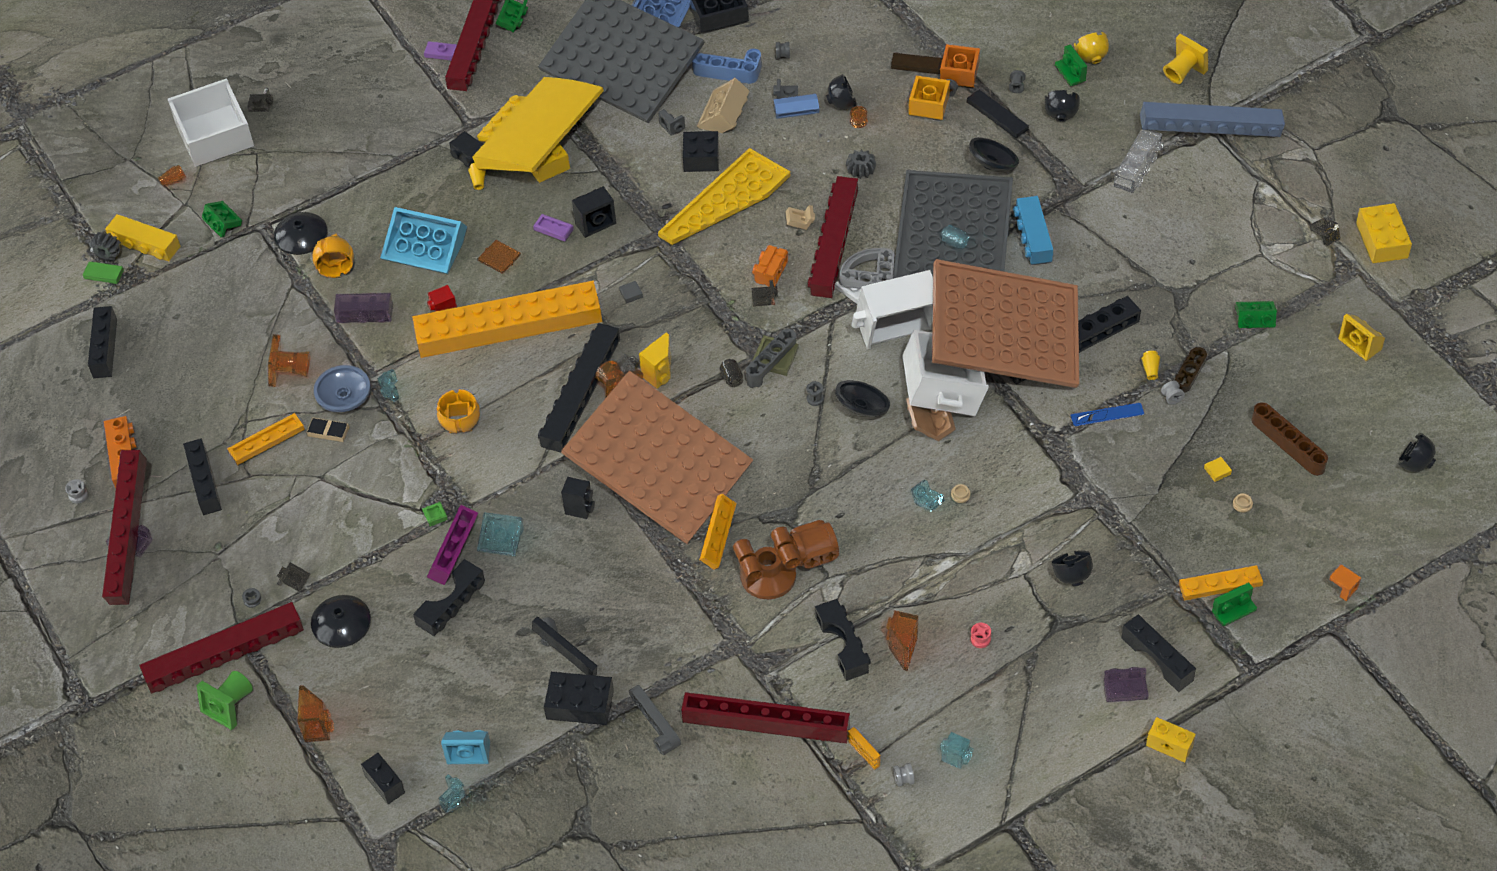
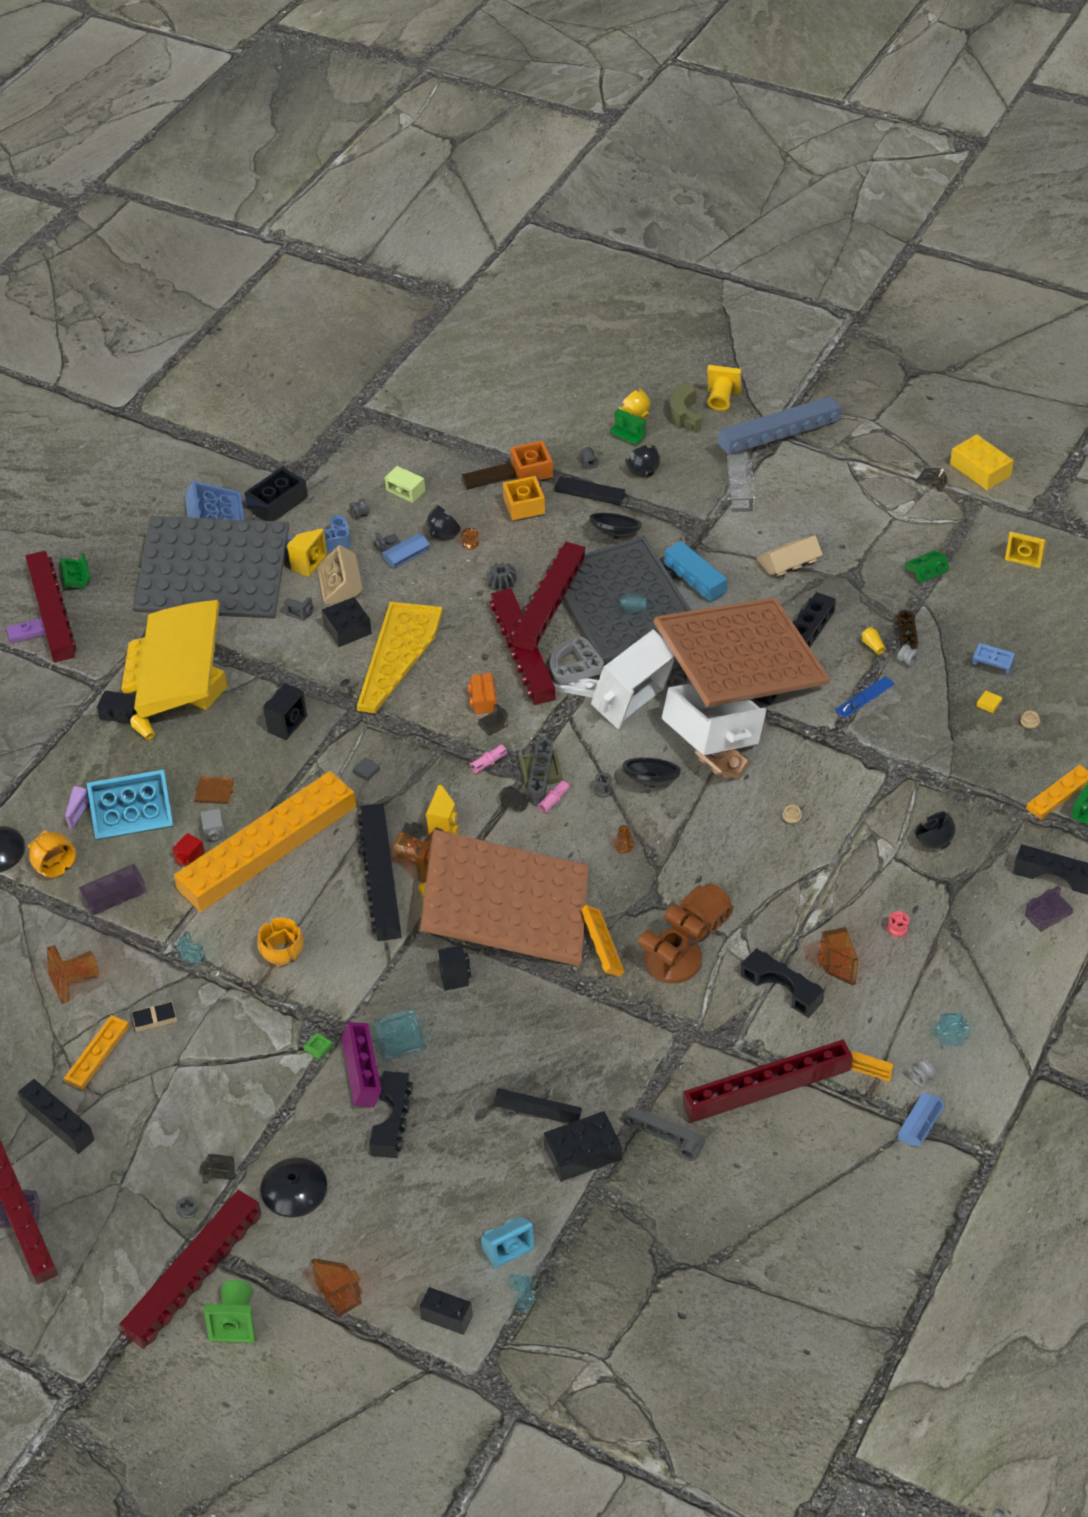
camera: 30 degrees left, 5 degrees down
sand blue dish [314,365,371,412] -> none
medium lavender plate [533,214,574,241] -> none
tan bracket [786,205,815,230] -> none
clear light blue bracket [911,480,945,512] -> none
reddish brown beam [1252,402,1328,476] -> none
none -> lavender slope [65,786,90,829]
none -> light grey brick [201,809,225,842]
none -> yellow slope [287,529,327,577]
none -> yellowish green brick [384,466,425,503]
none -> bright pink pin [470,744,508,774]
none -> dark red brick [512,541,586,652]
none -> bright pink axle [538,781,570,813]
none -> clear orange cone [614,825,634,854]
none -> olive arch [670,382,701,433]
none -> tan slope [756,535,823,576]
none -> medium blue piece [898,1092,945,1146]
none -> medium blue hinge [973,643,1015,675]

